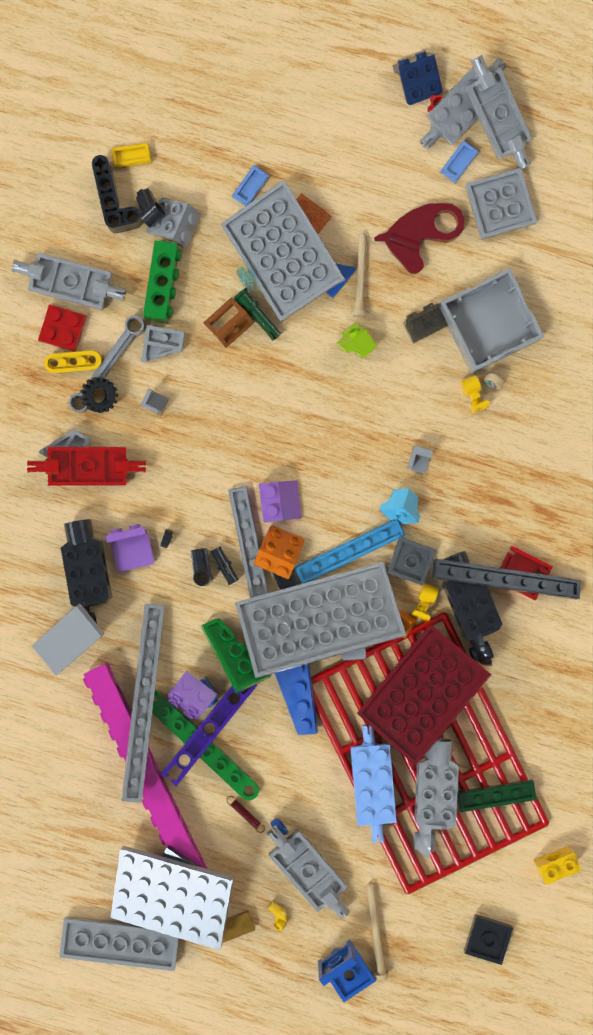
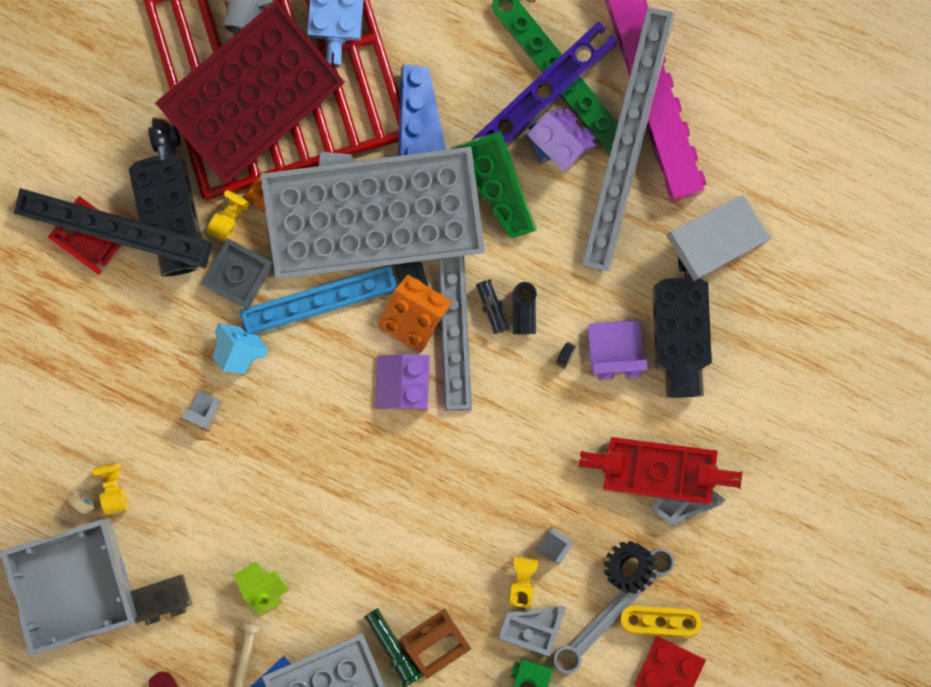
camera: 170 degrees left, 5 degrees down
none -> yellow leg [508,556,538,609]

